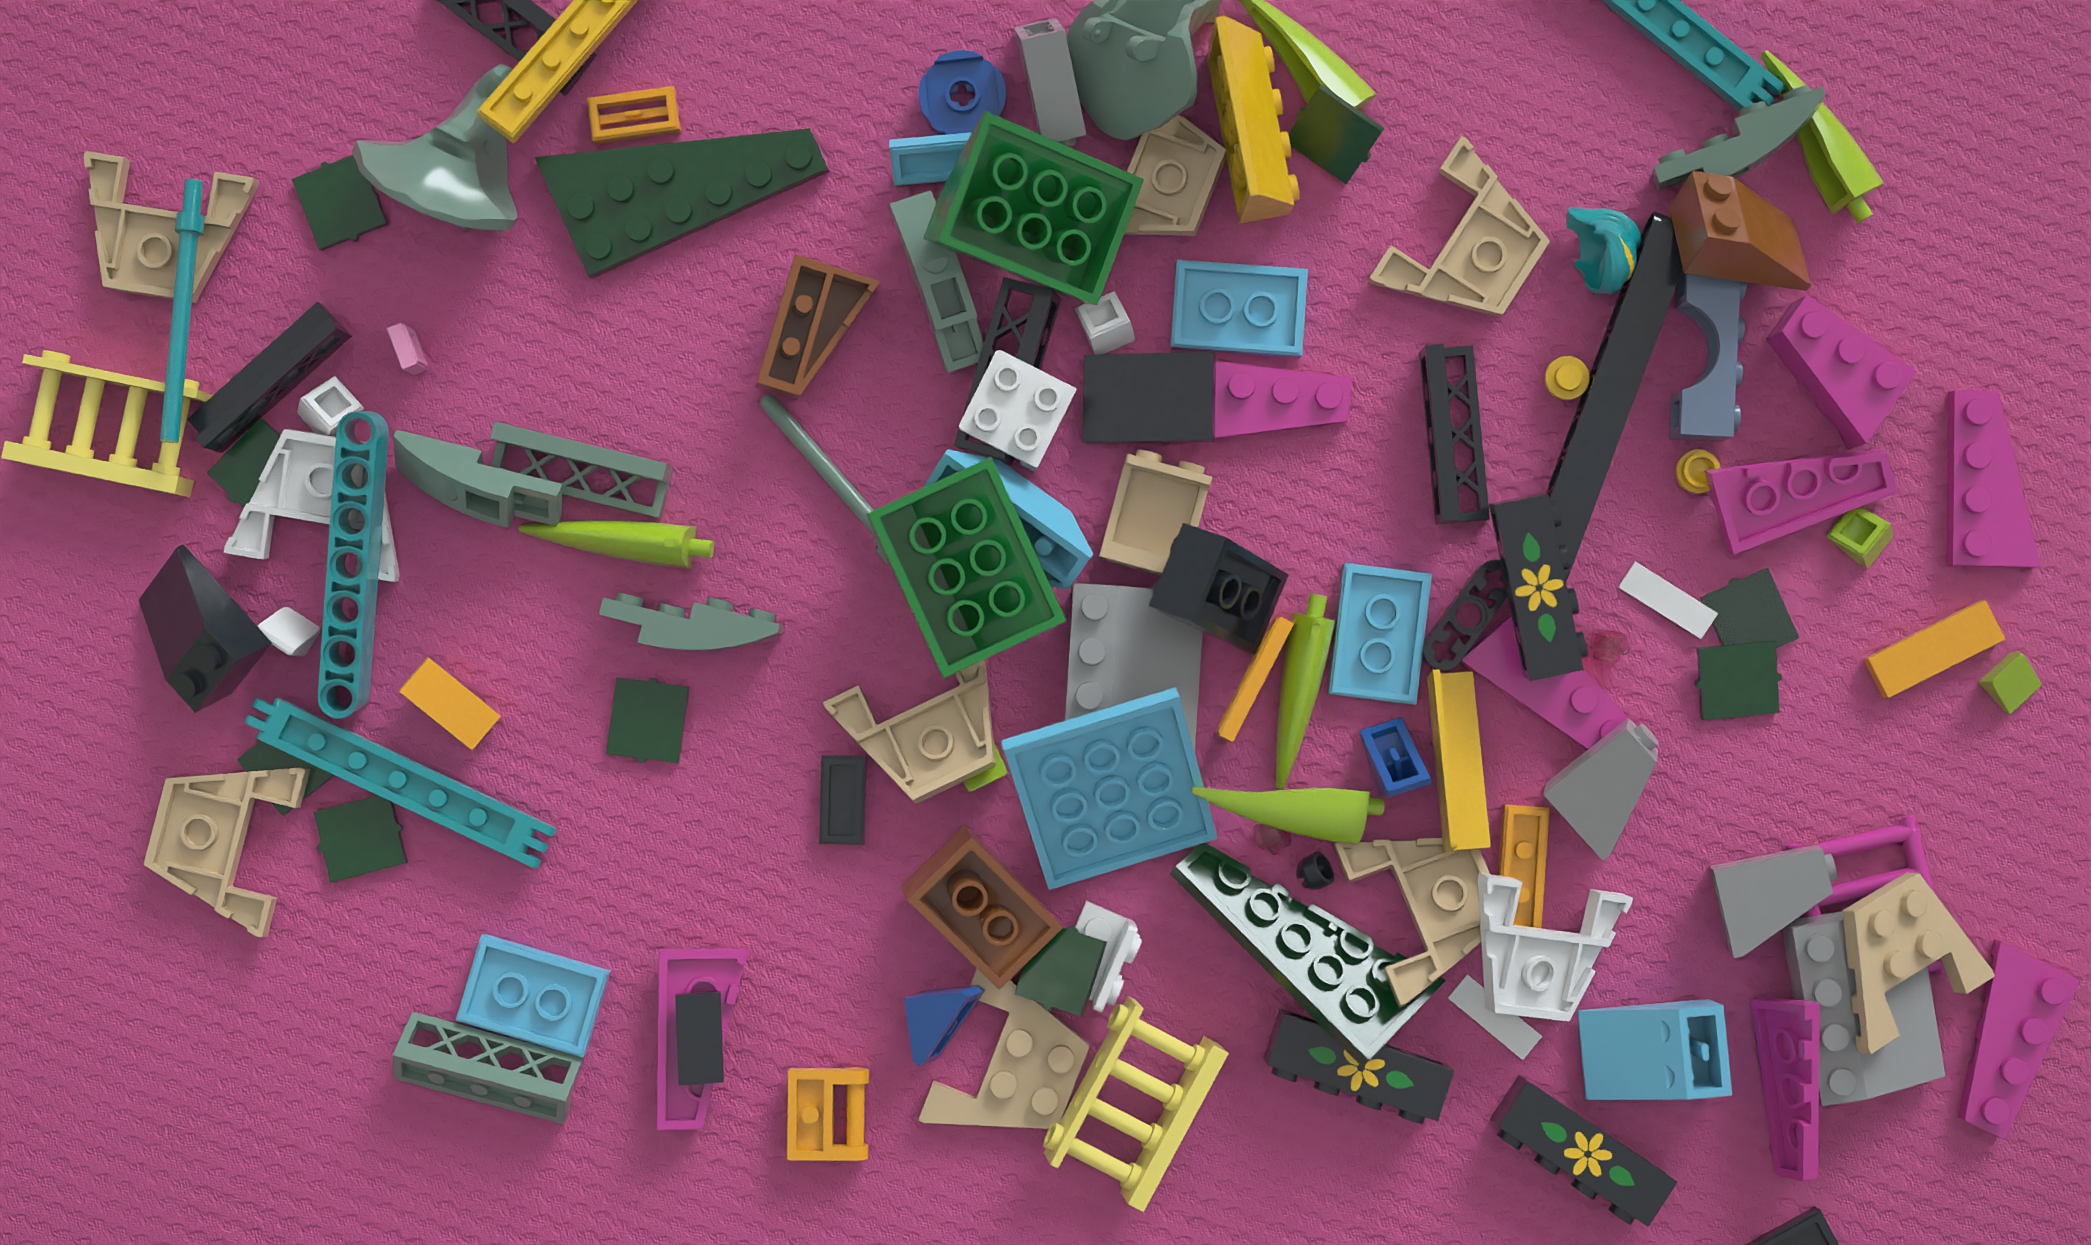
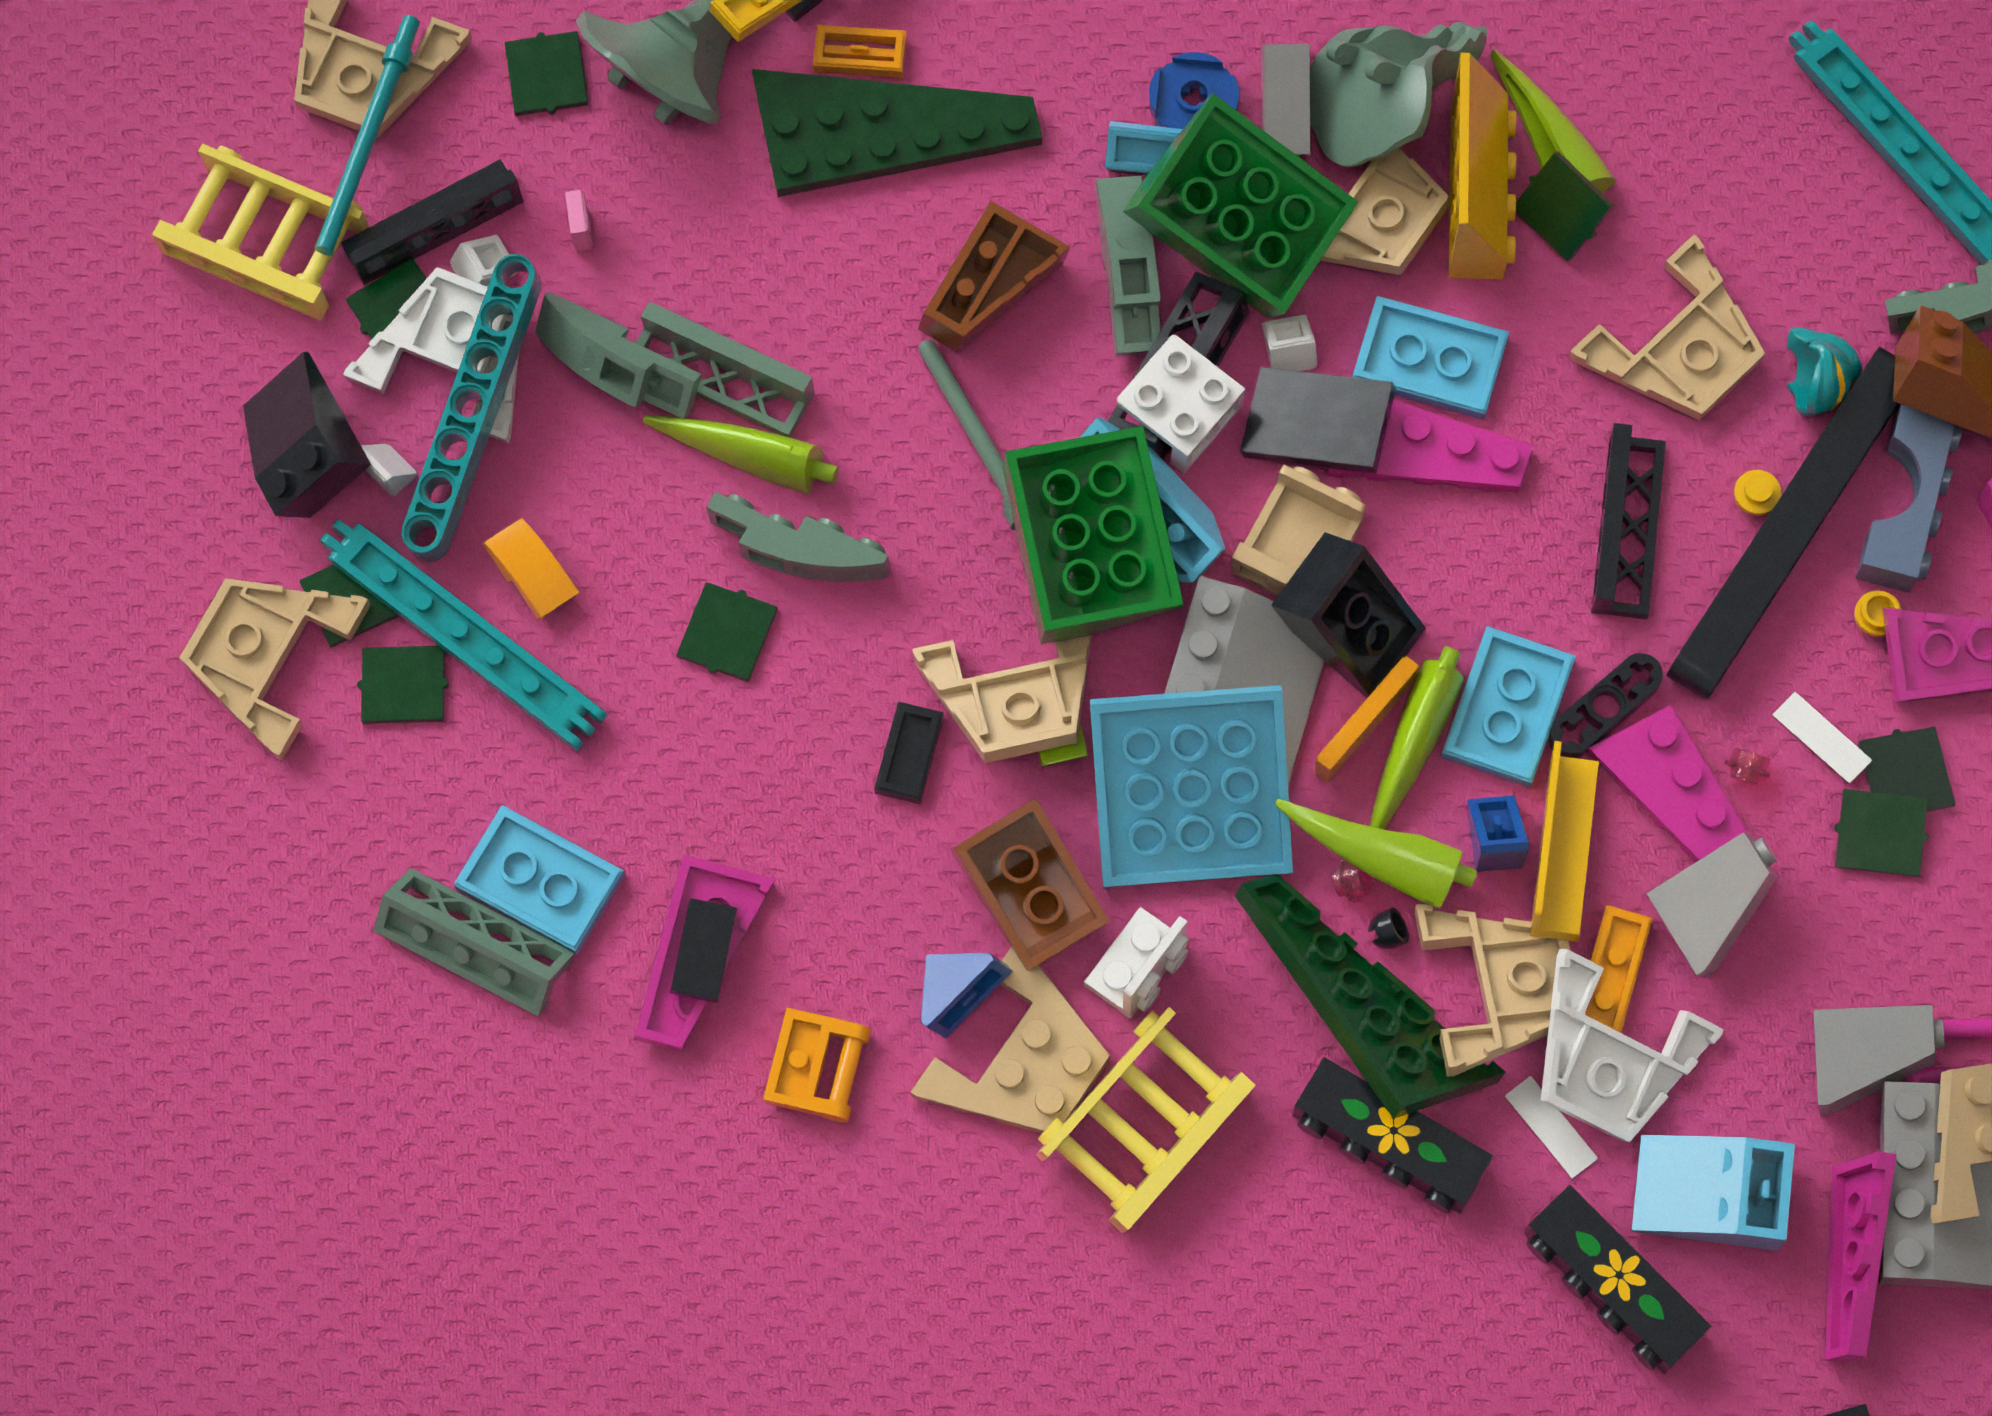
camera: 20 degrees right, 15 degrees down
dark green piece [1015,926,1107,1017] -> none
black brick [1489,492,1588,681] -> none

